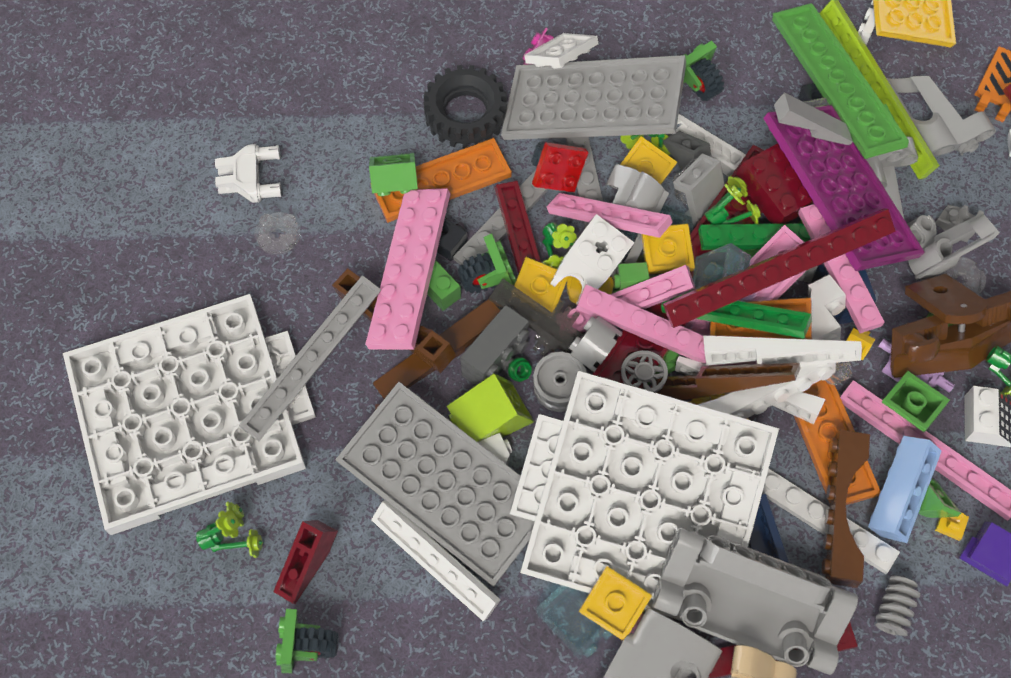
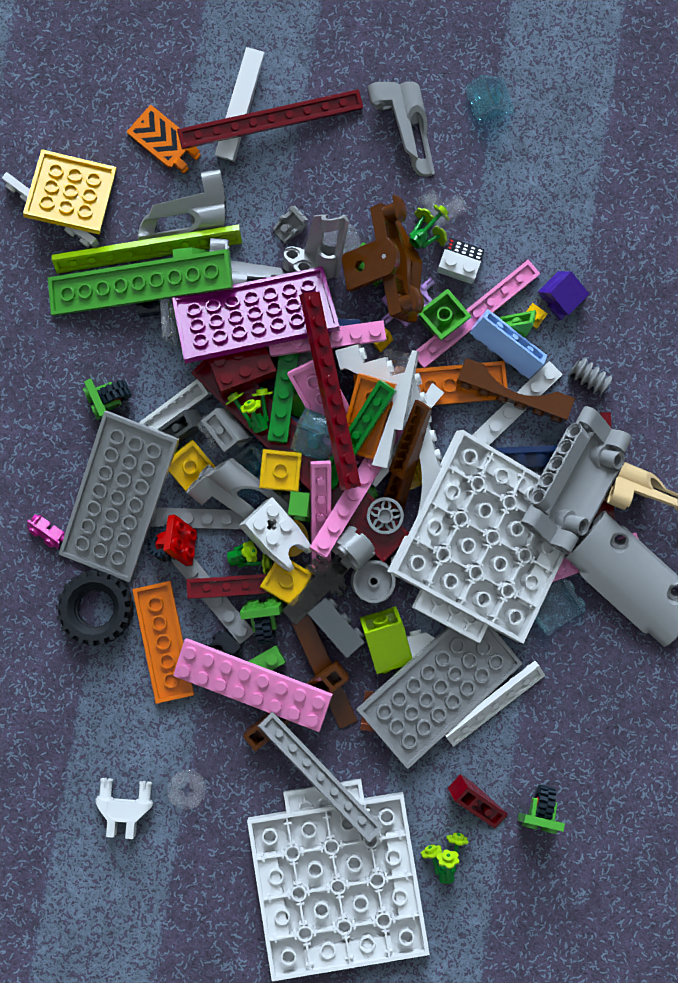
camera: 80 degrees left, 20 degrees up
bright green slope [369,153,418,196] -> none
green plate [508,357,532,382] -> none
white plate [525,33,598,68] -> none
bright pink plate [547,193,672,238] -> none
yellow tile [578,566,652,640] -> none
light grey slope [774,92,853,145] -> none

